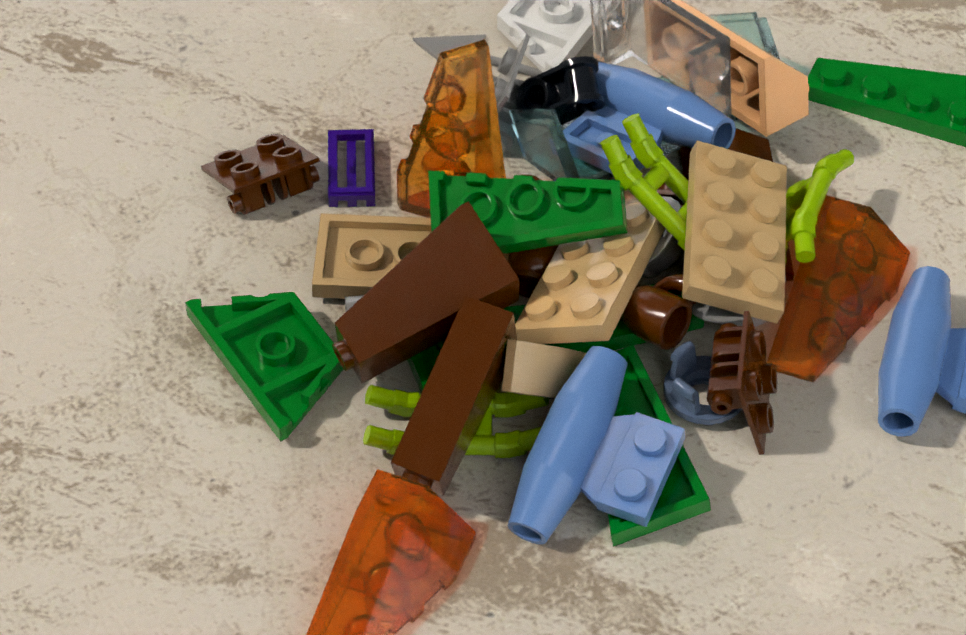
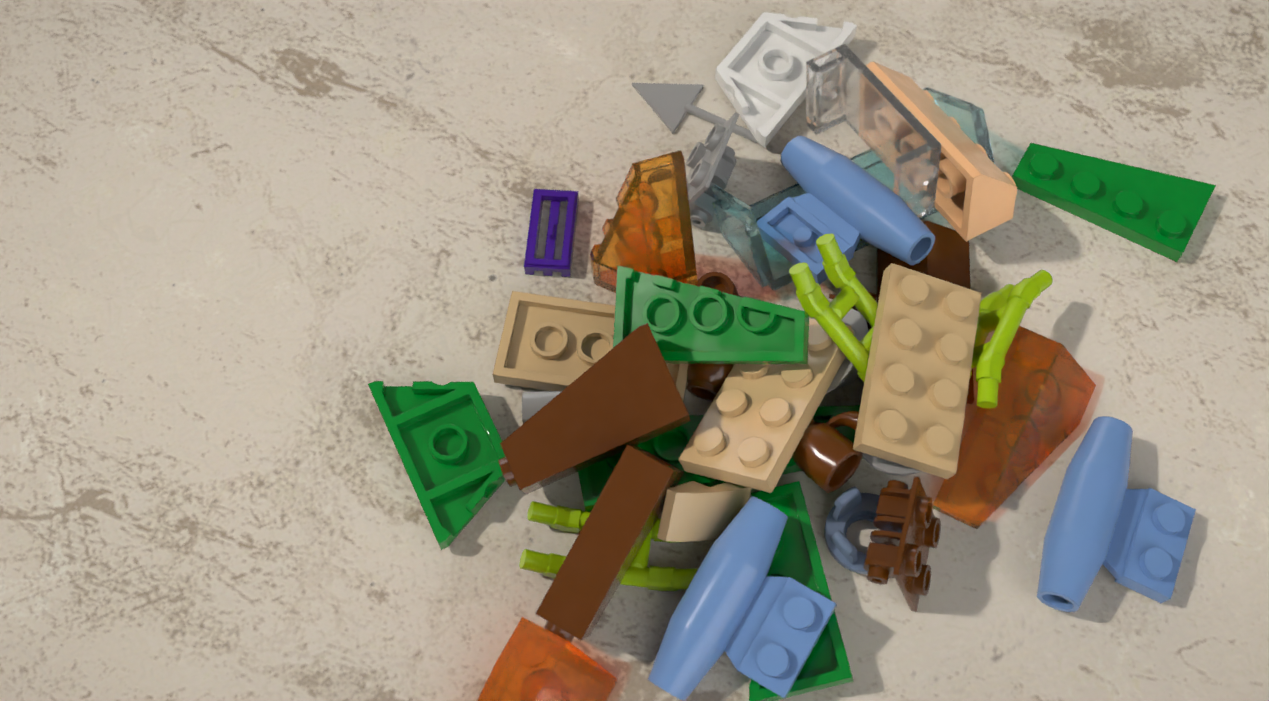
camera: 10 degrees right, 15 degrees up
reddish brown hinge [201,134,320,215] -> none
black piece [516,56,605,126] -> none

